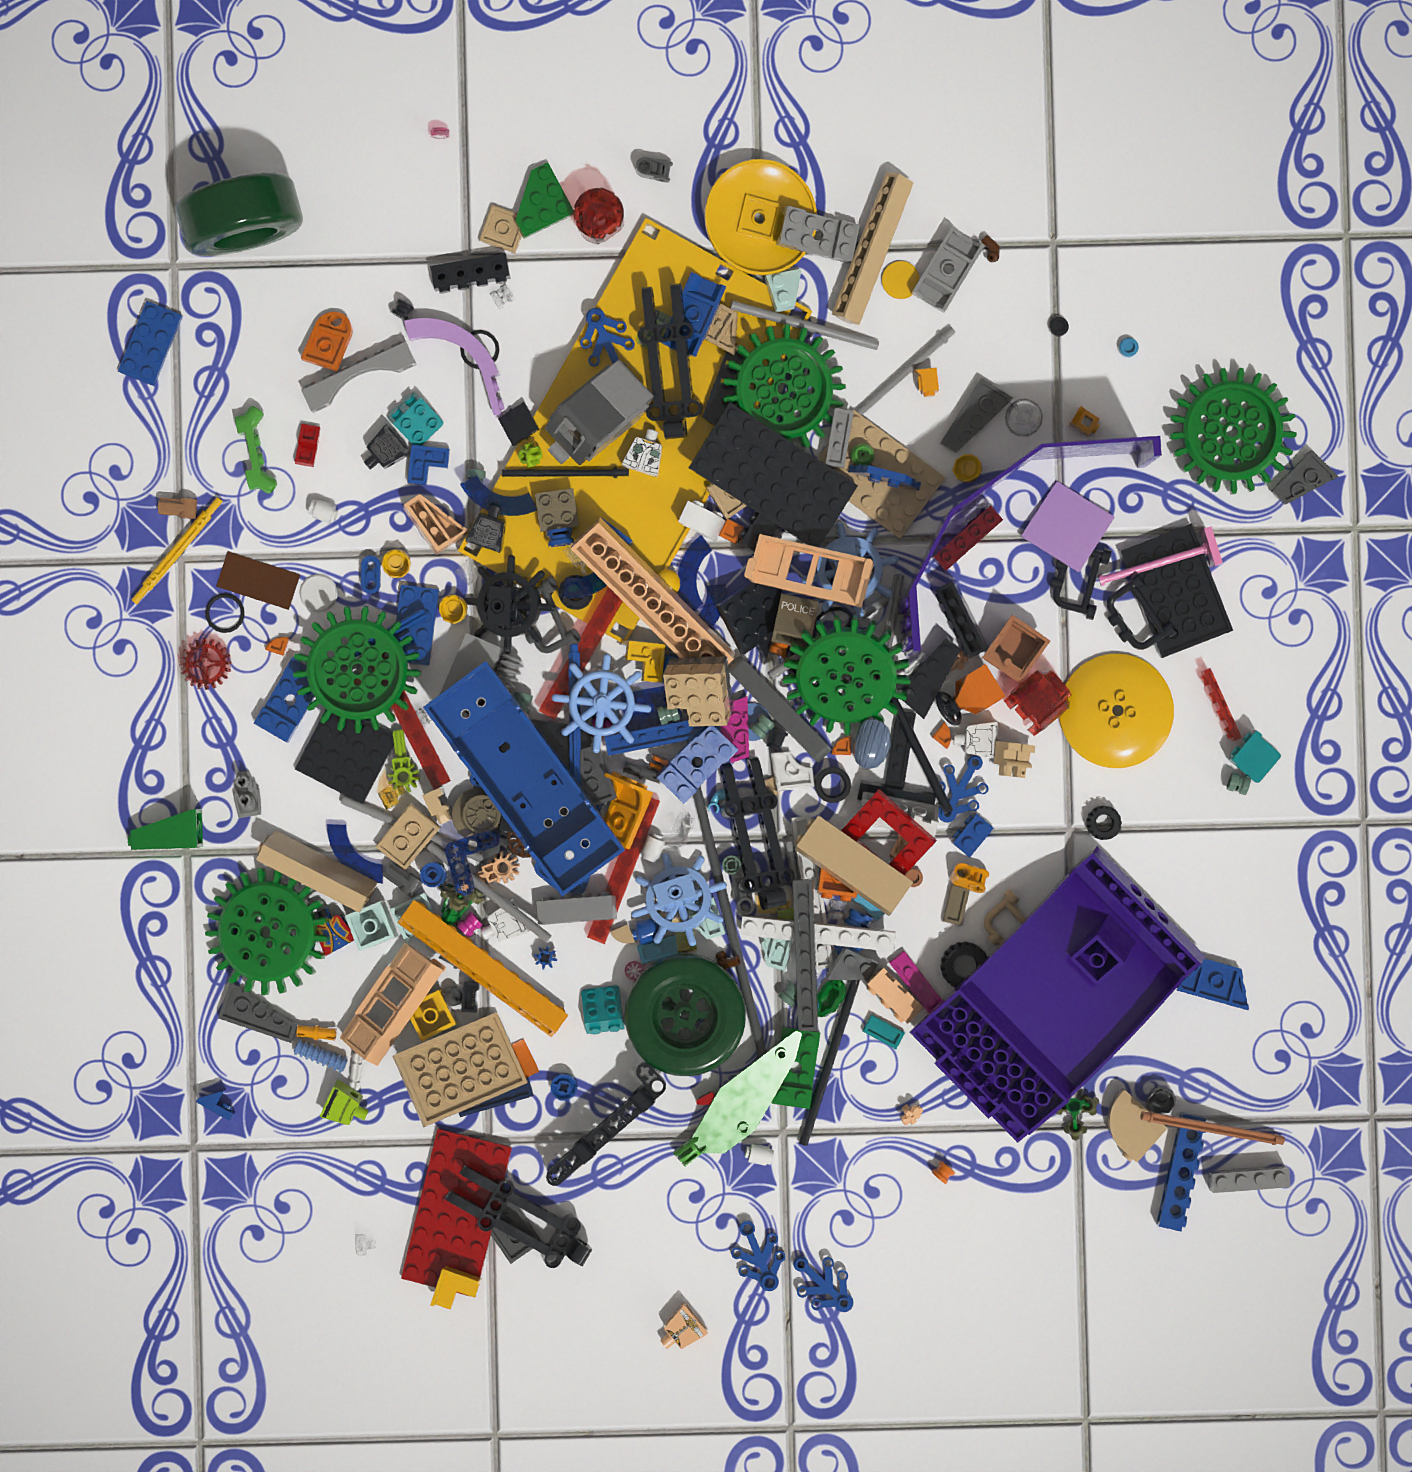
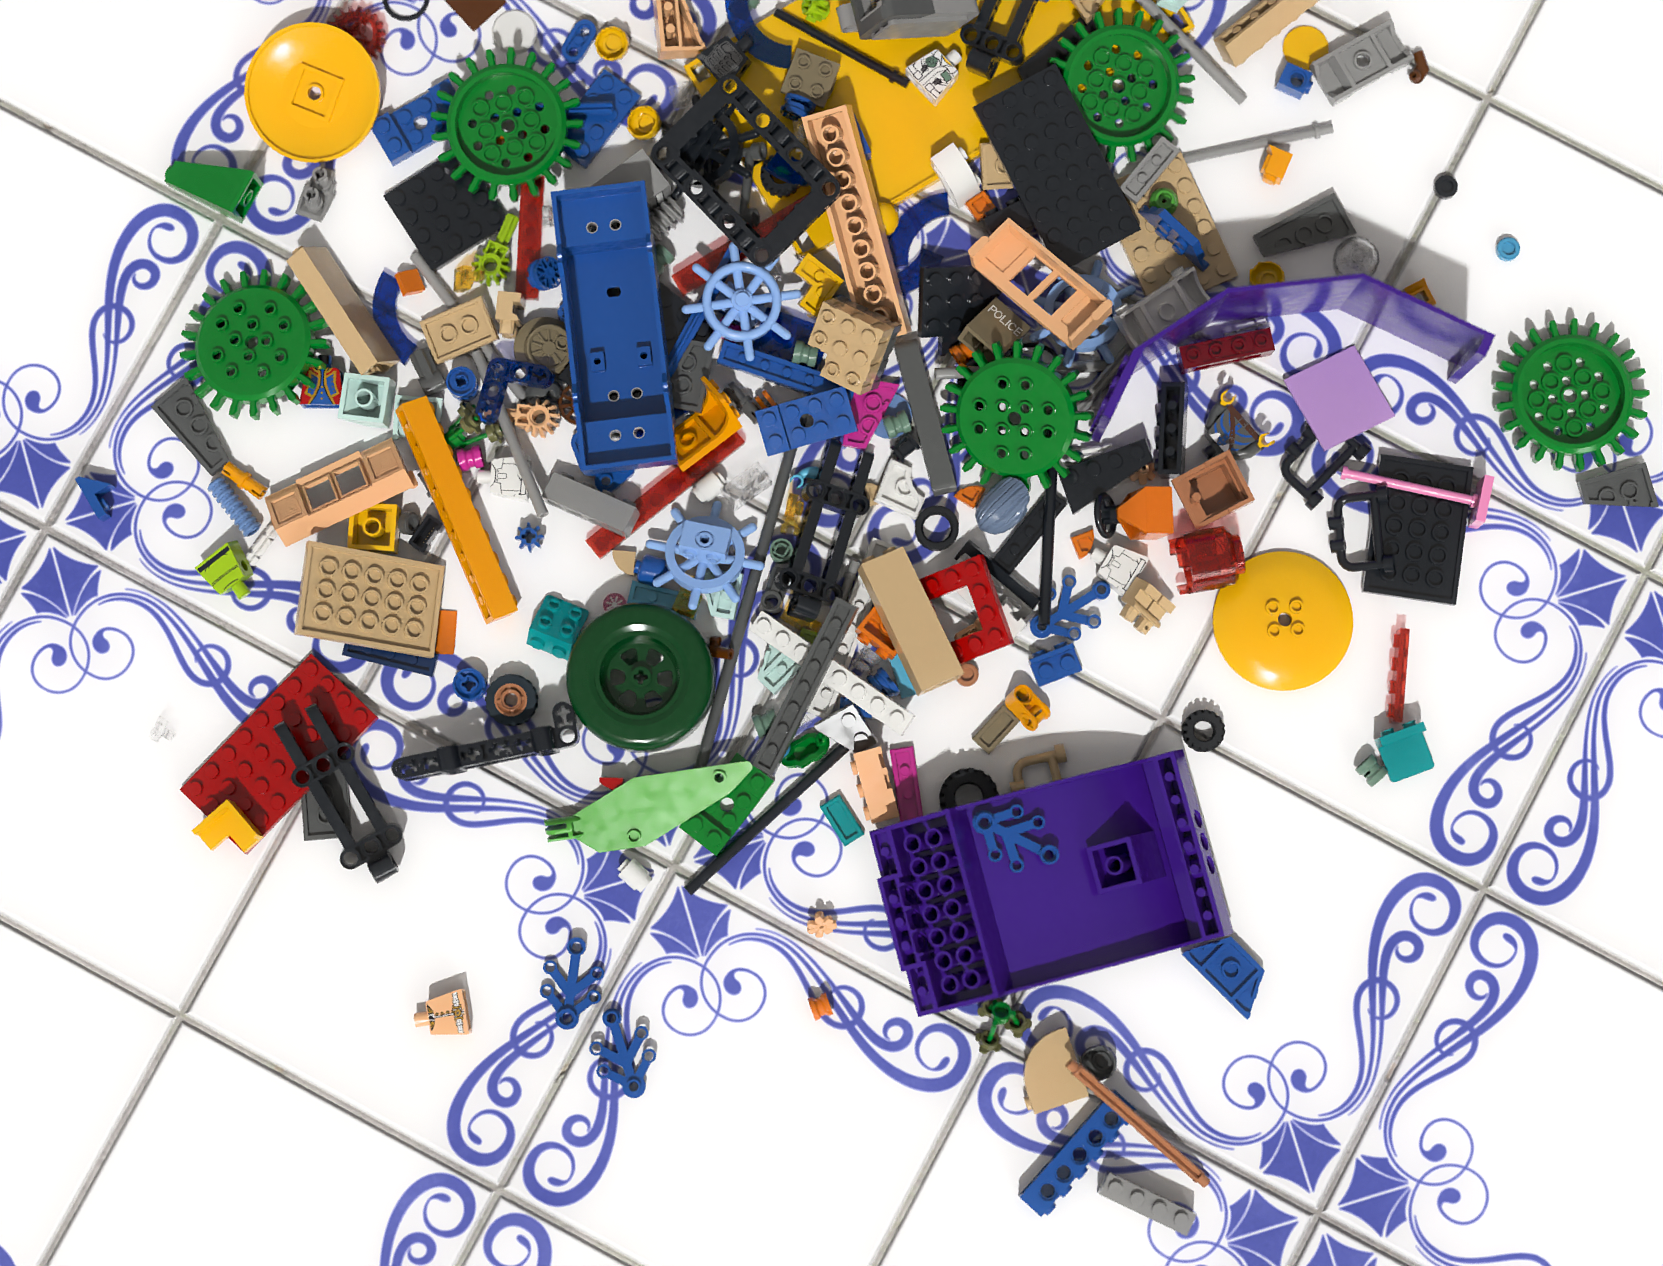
camera: 30 degrees right, 5 degrees down
orange tile [265,637,290,656] -> none
none -> yellow dish [244,22,381,163]
none -> orange tile [394,269,425,296]
none -> black wheel [485,674,539,726]
none -> blue wheel [527,256,561,291]
none -> black beam [651,74,842,268]
none -> clear yellow plate [780,493,804,537]
none -> blue plant [972,804,1059,873]
none -> white piece [1113,266,1211,350]
none -> torso [1201,389,1275,460]
none -> blue brick [1275,62,1313,100]

